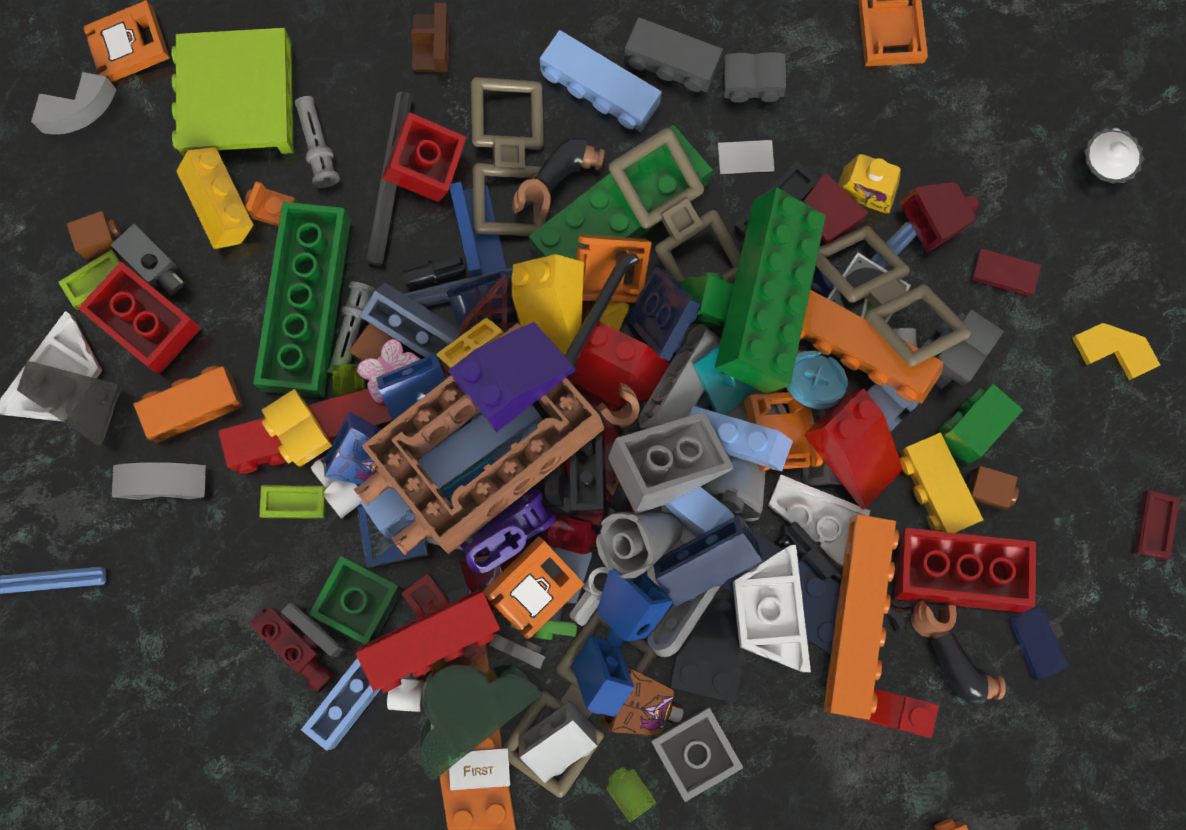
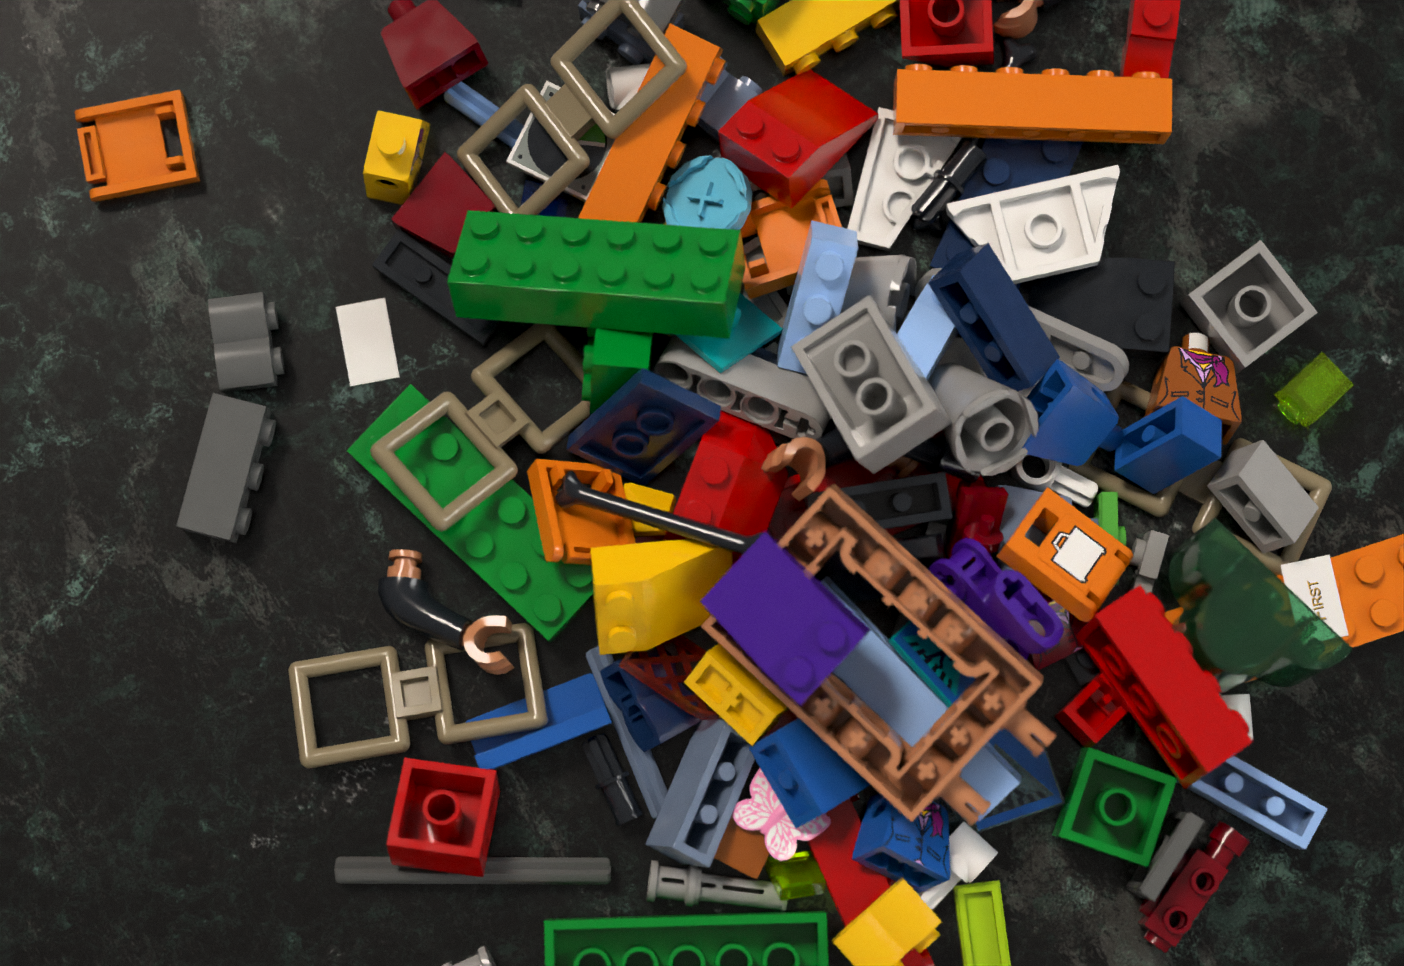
camera: 105 degrees left, 5 degrees up
reddish brown panel [410,3,450,72] -> none
light blue brick [540,30,661,132] -> none

